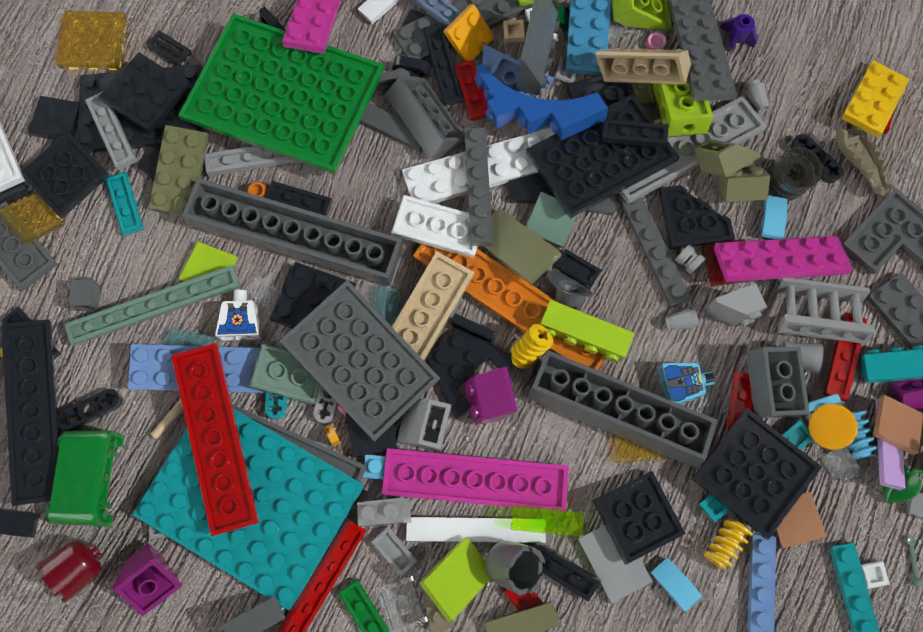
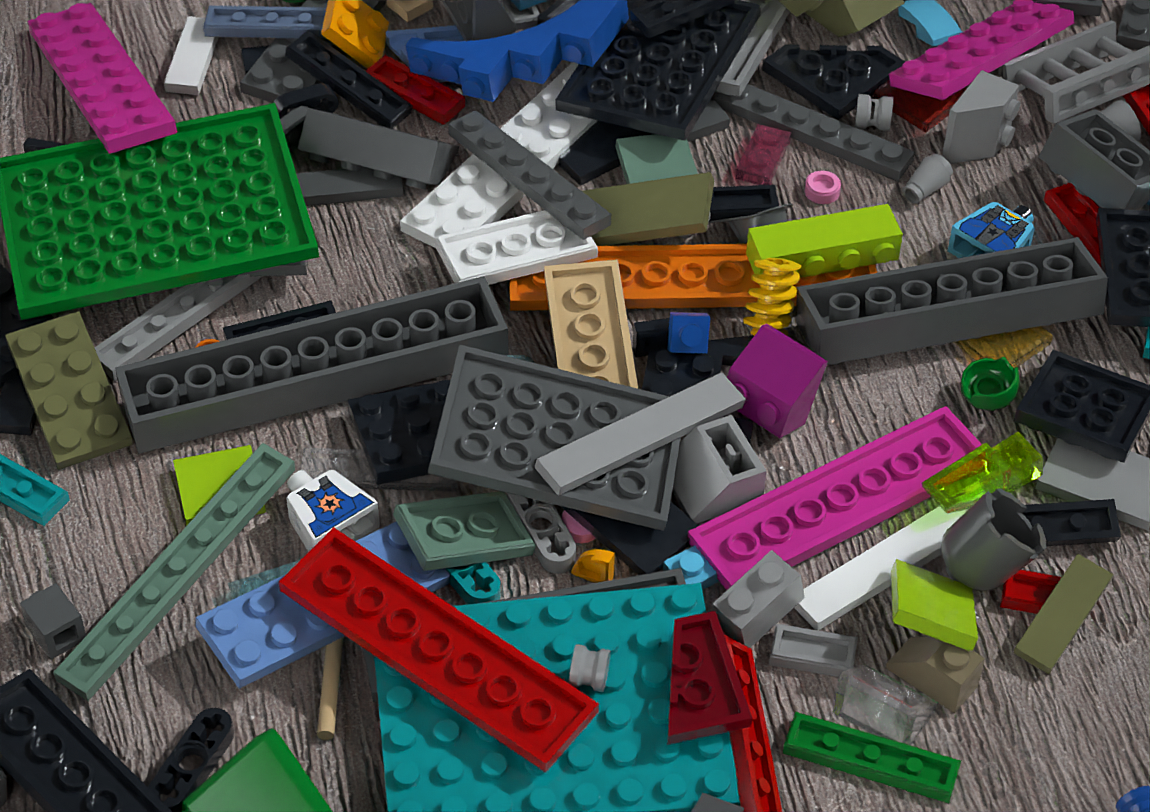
camera: 35 degrees left, 25 degrees down
none -> light grey tile [535,372,746,496]
none -> light grey wheel [569,644,610,692]
none -> blue plate [667,312,710,353]
none -> dark red wing [667,611,752,745]
none -> clear pink plate [735,124,791,185]
none -> bright pink tile [805,171,841,204]
none -> green hair [961,357,1020,411]

